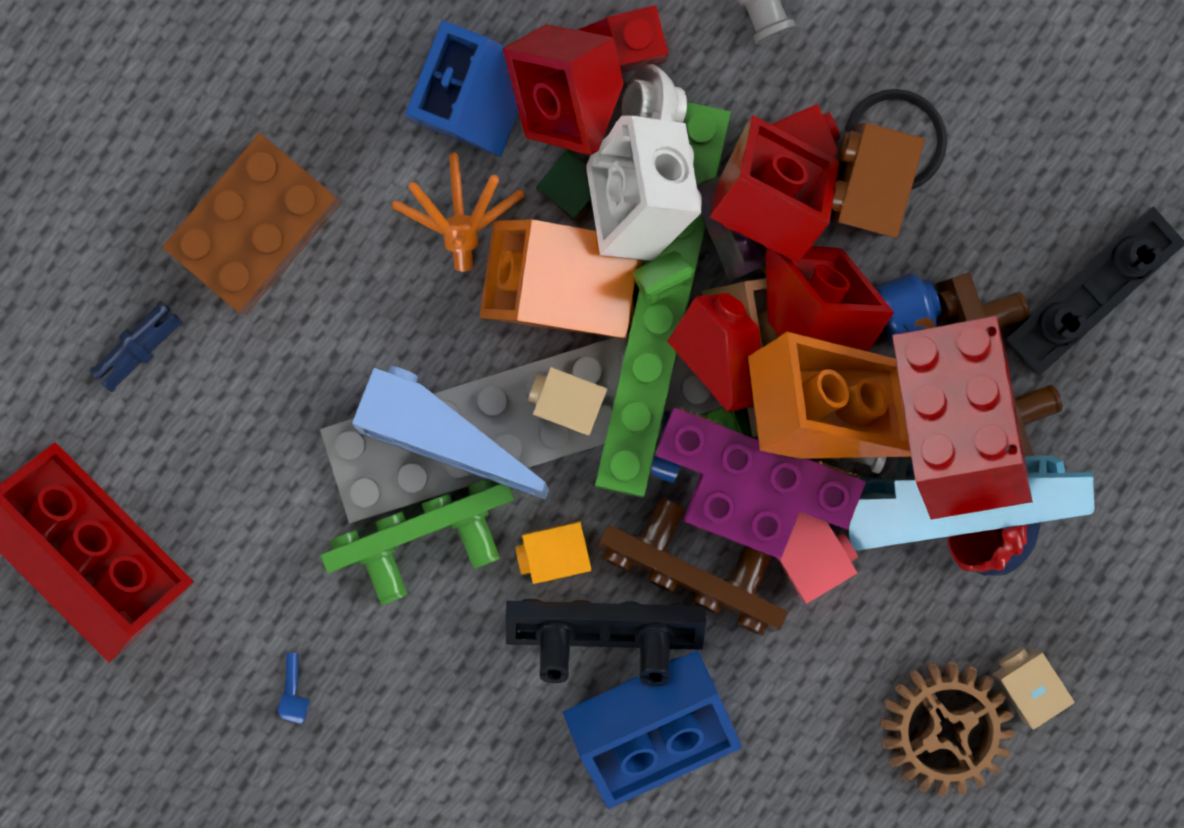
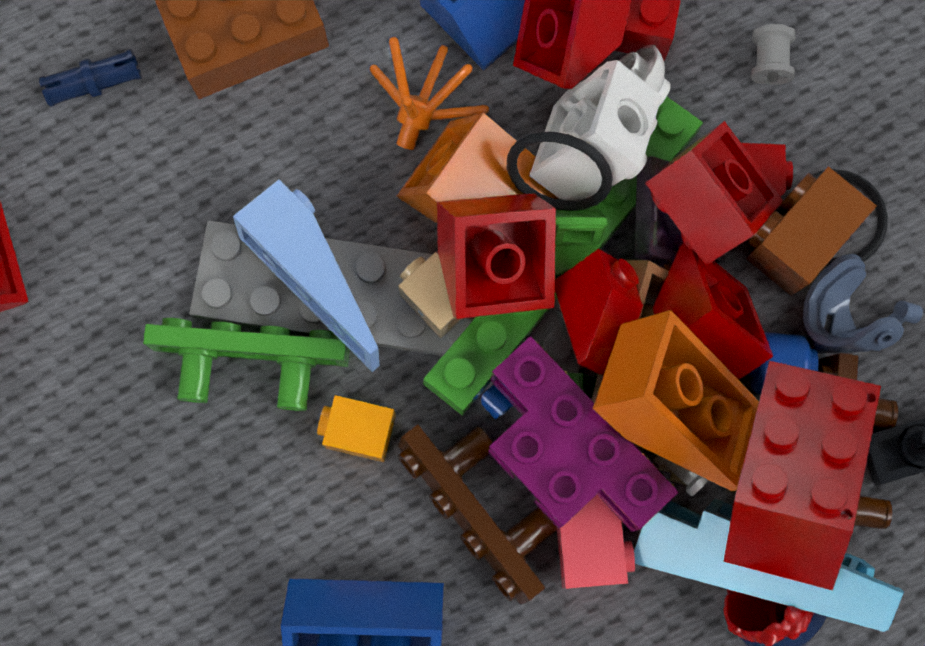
camera: 30 degrees right, 10 degrees down
blue hand [278,653,310,724] -> none
black plate [506,598,706,686] -> none
dark green tile [536,149,591,220] -> none
none -> red slope [437,193,556,319]
none -> black tyre [507,132,613,211]
none -> sand blue helmet [803,254,923,354]

